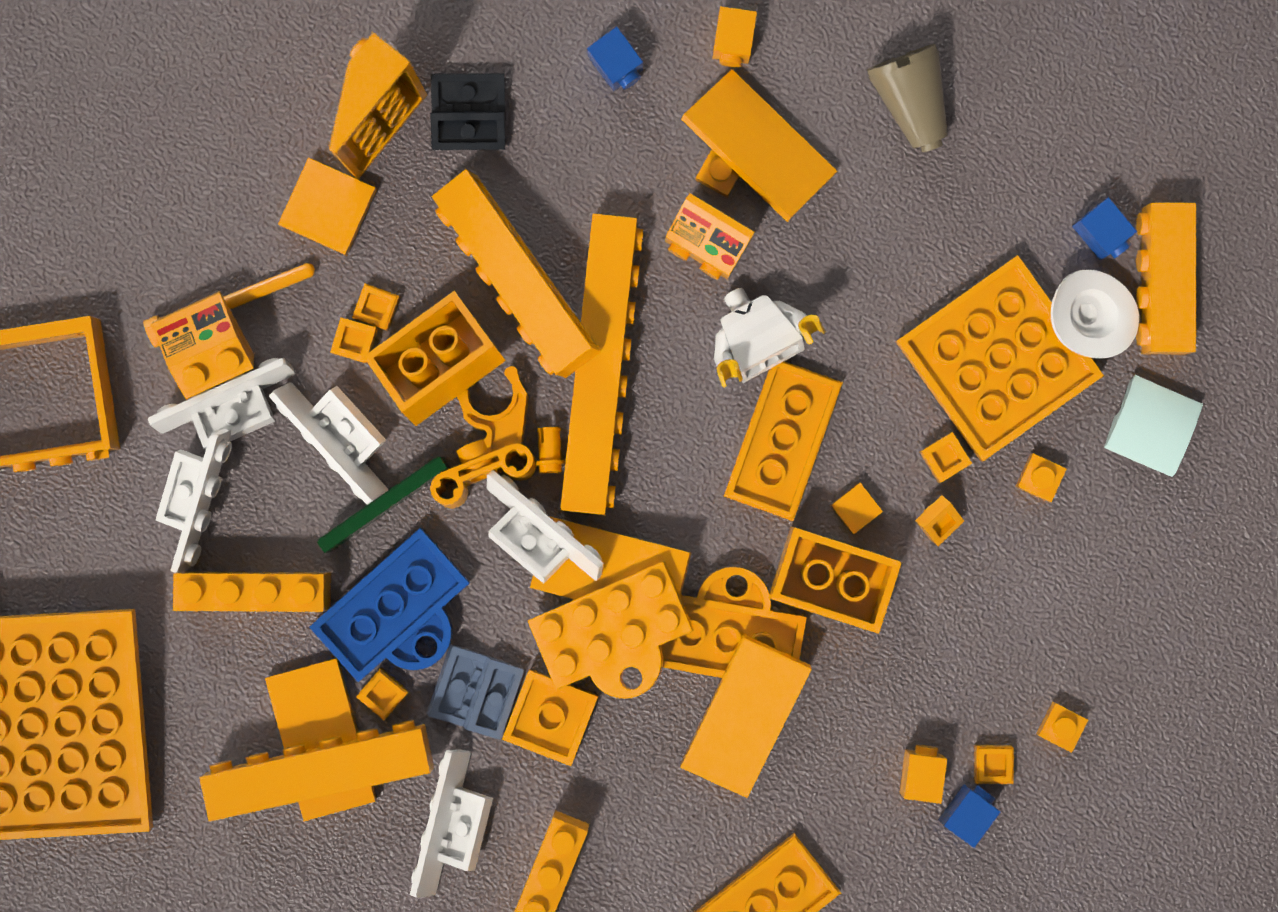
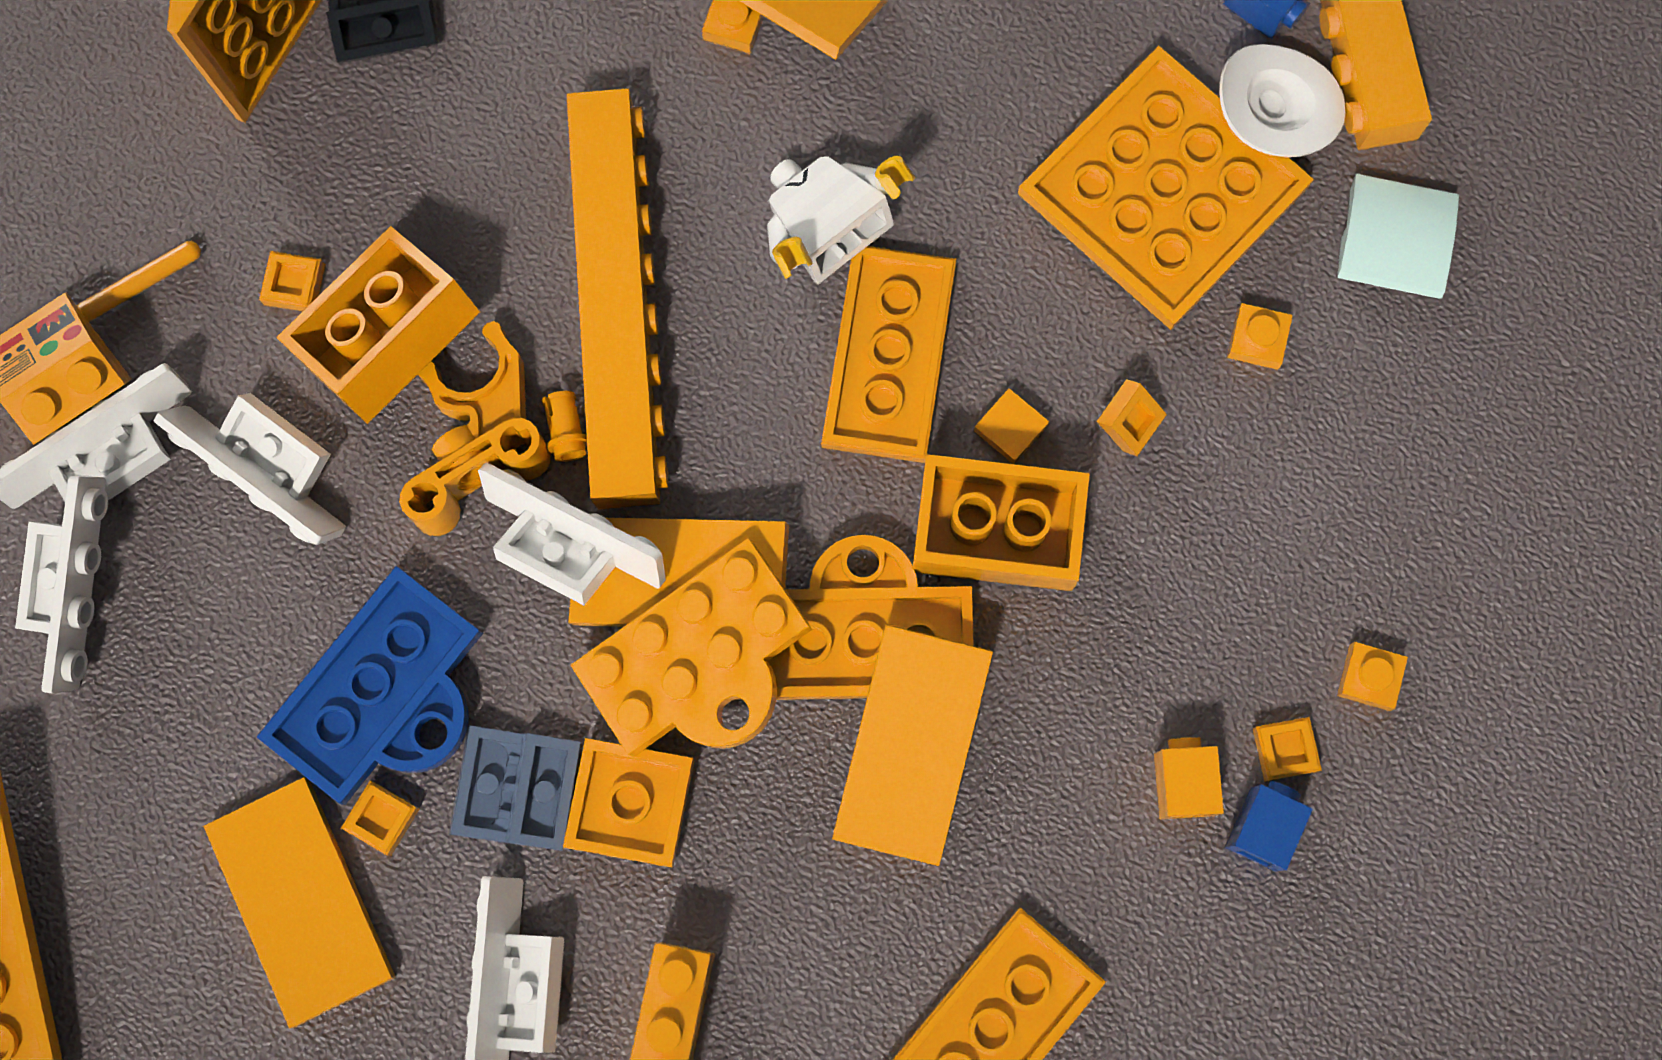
camera: 10 degrees left, 10 degrees down
light orange brick [173,572,331,612] -> none
light orange brick [199,720,434,821] -> none
light orange tile [278,157,377,256] -> none
dark green tile [317,456,451,553] -> none
light orange plate [330,317,378,364] -> none
light orange brick [431,169,601,378] -> none
light orange slope [665,193,754,280] -> none
light orange plate [919,432,972,483] -> none

